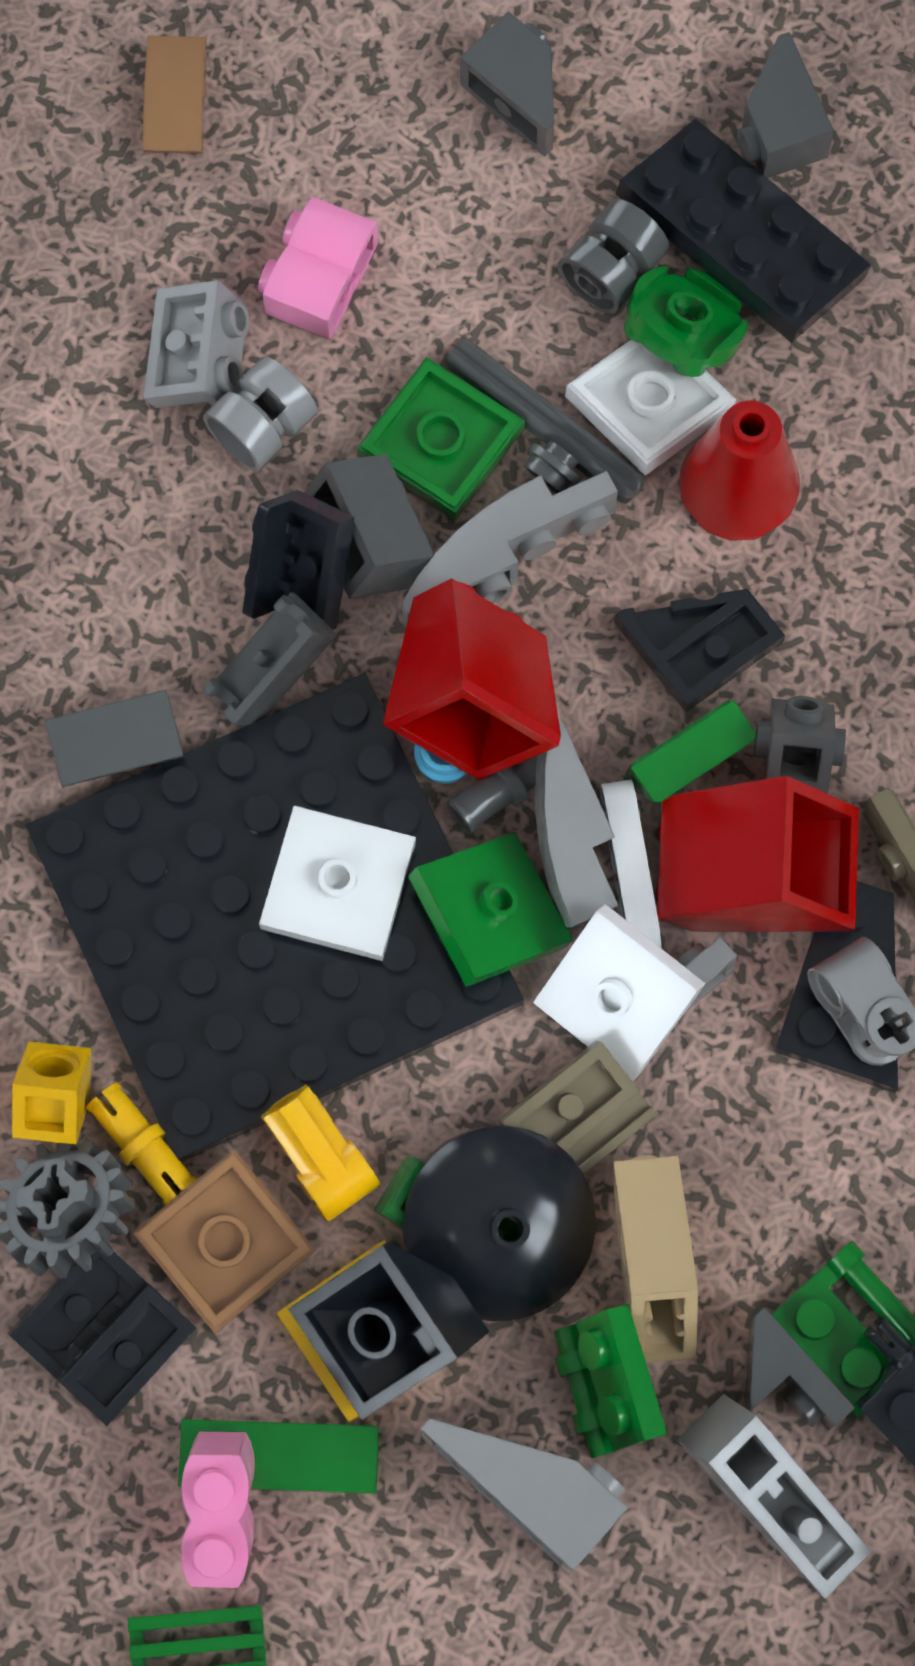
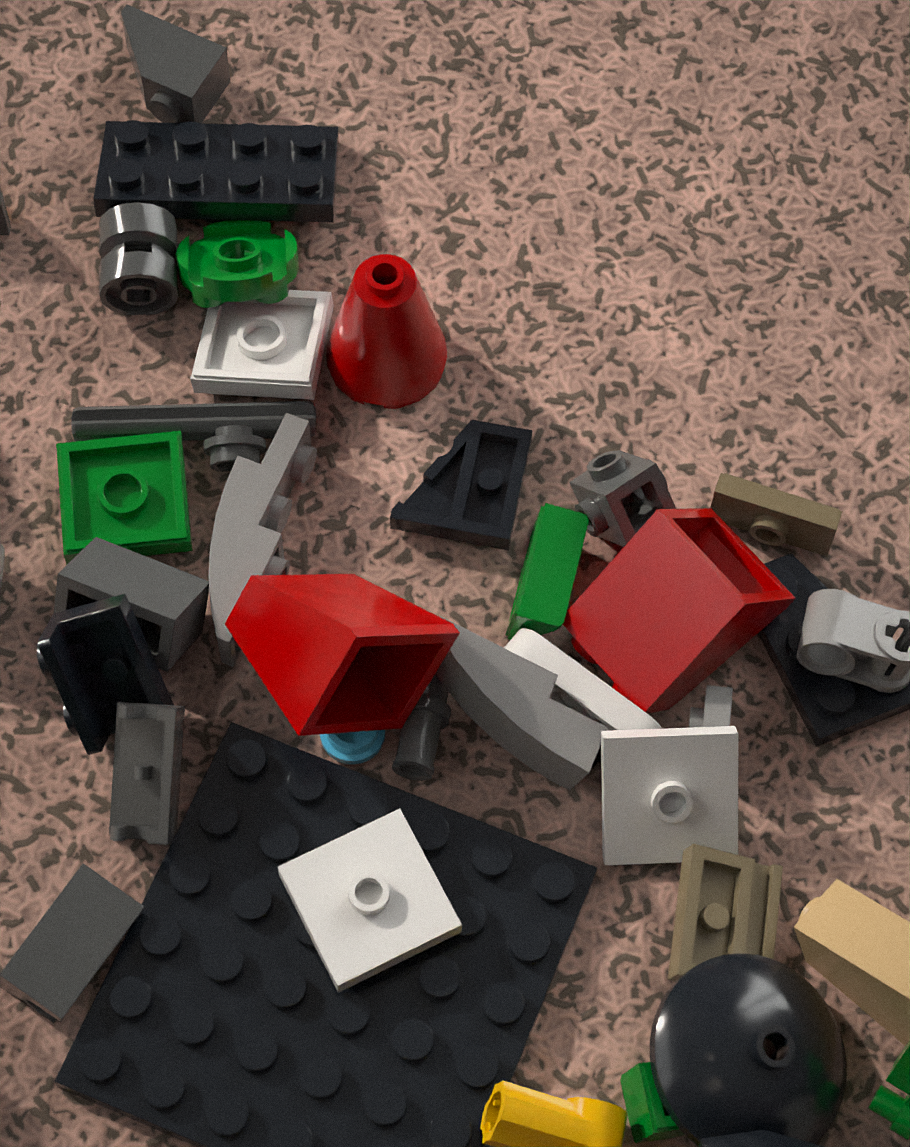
camera: 45 degrees left, 10 degrees down
green plate [408,832,573,987] -> none

